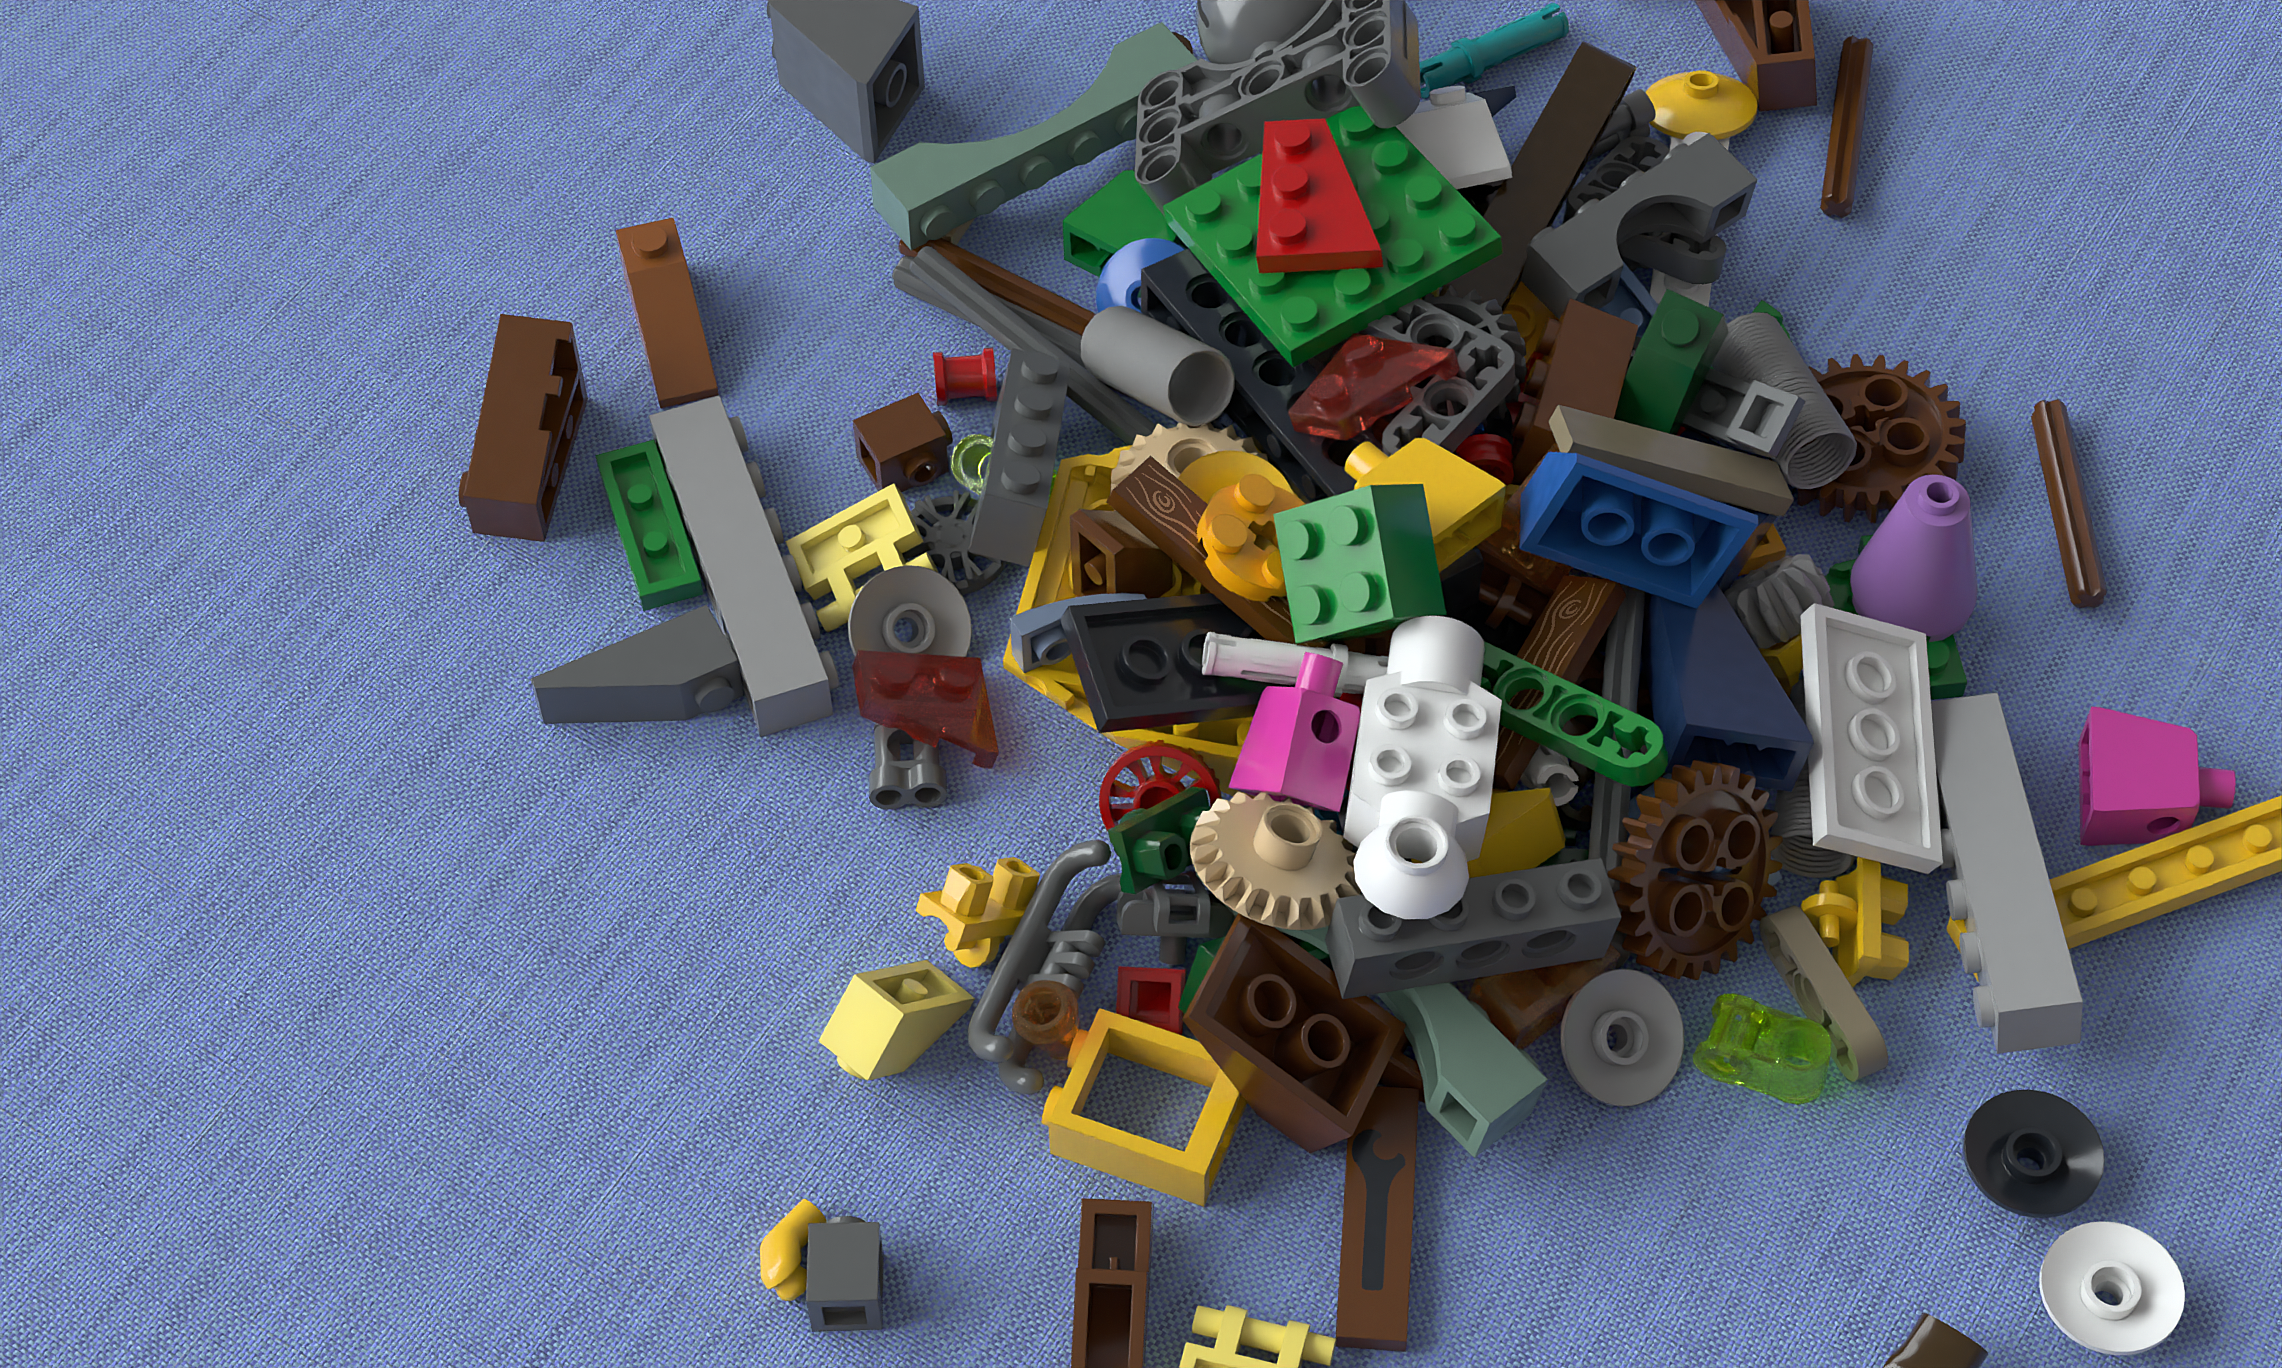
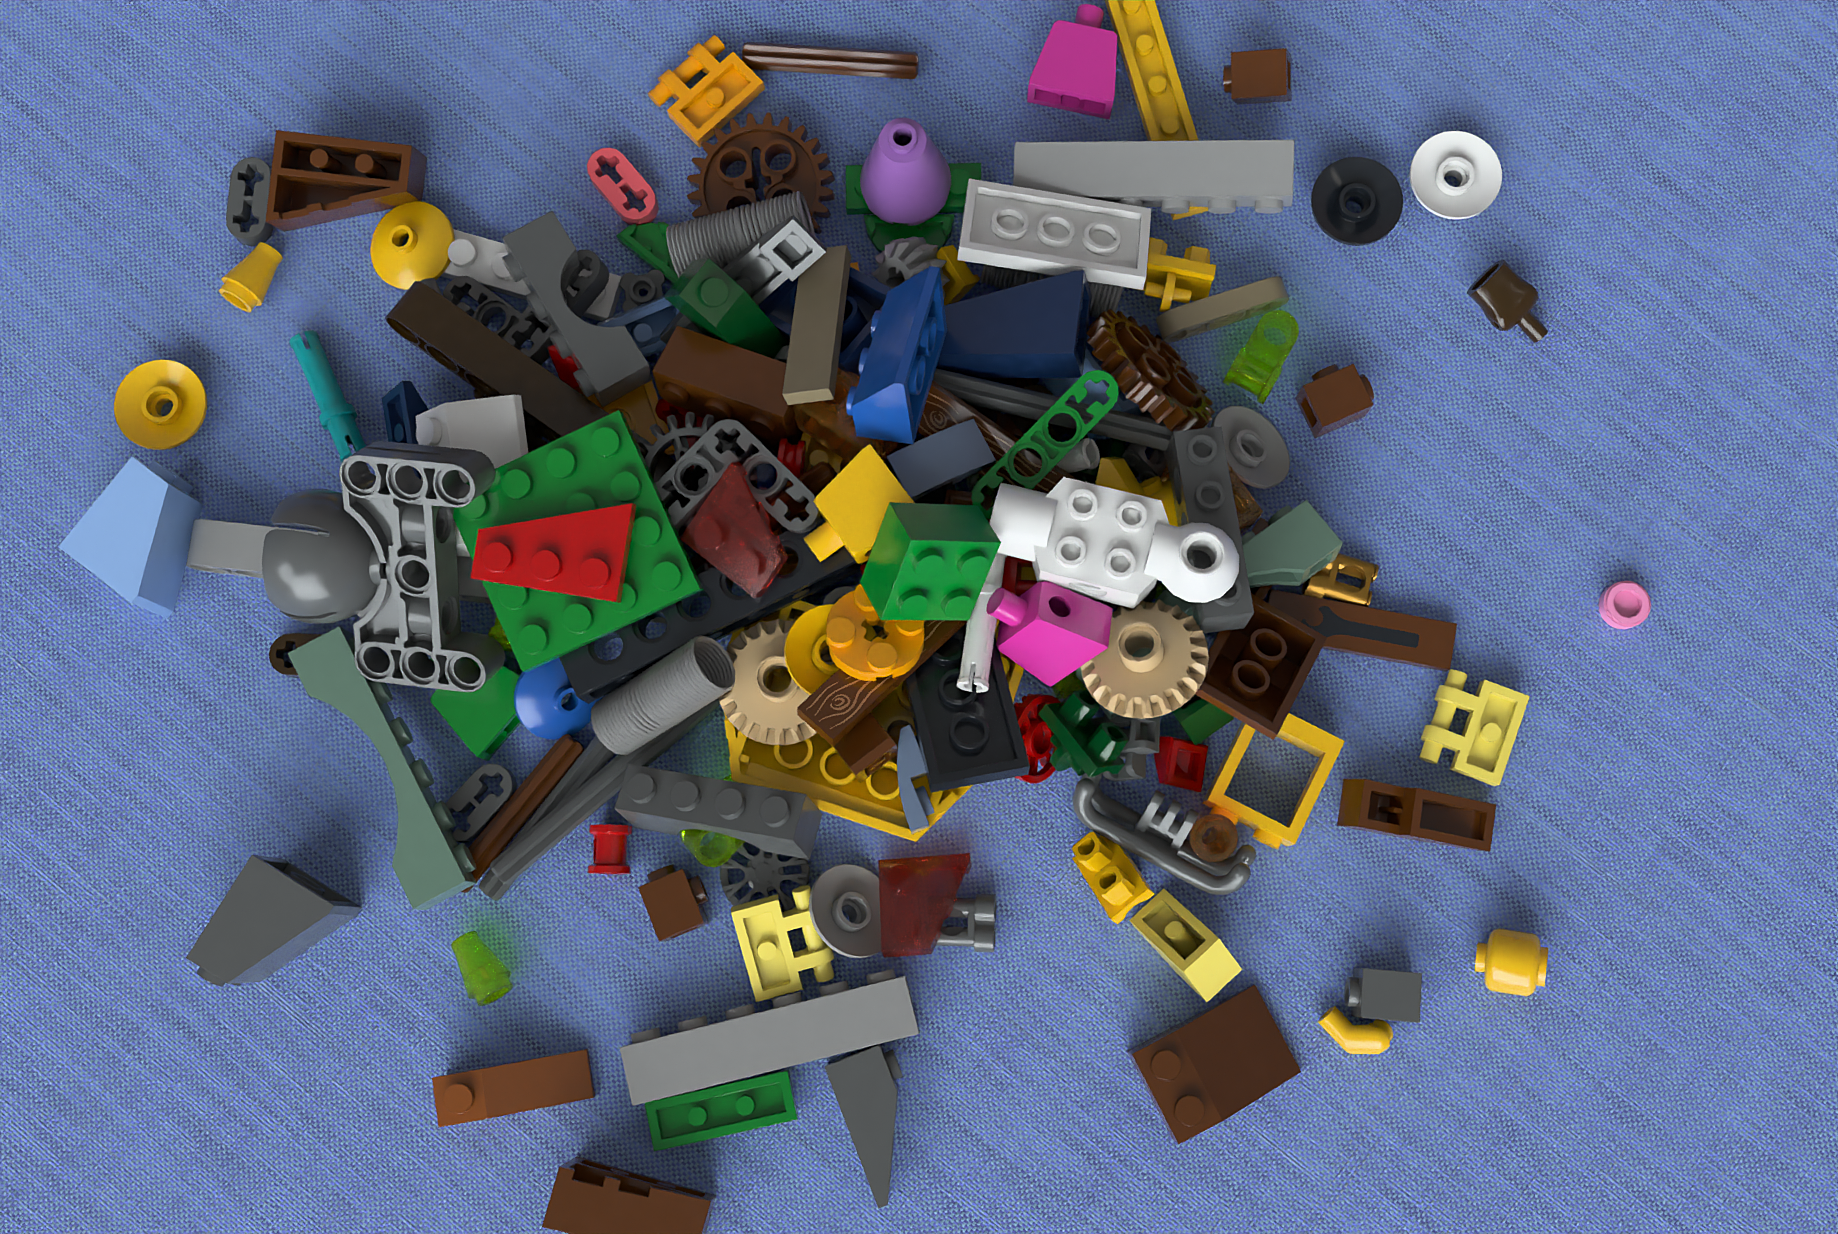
camera: 80 degrees left, 25 degrees up
reddish brown axle [1820,35,1874,218] -> none
none -> dark grey beam [445,764,517,843]
none -> clear neon green cone [451,931,513,1006]
none -> coral beam [587,147,659,226]
none -> light orange plate [647,35,765,148]
none -> sand blue slope [887,419,996,501]
none -> reddish brown slope [1127,984,1301,1144]
none -> reddish brown brick [1223,48,1292,105]
none -> reddish brown brick [1295,364,1374,438]
none -> pearl gold piece [1301,553,1379,607]

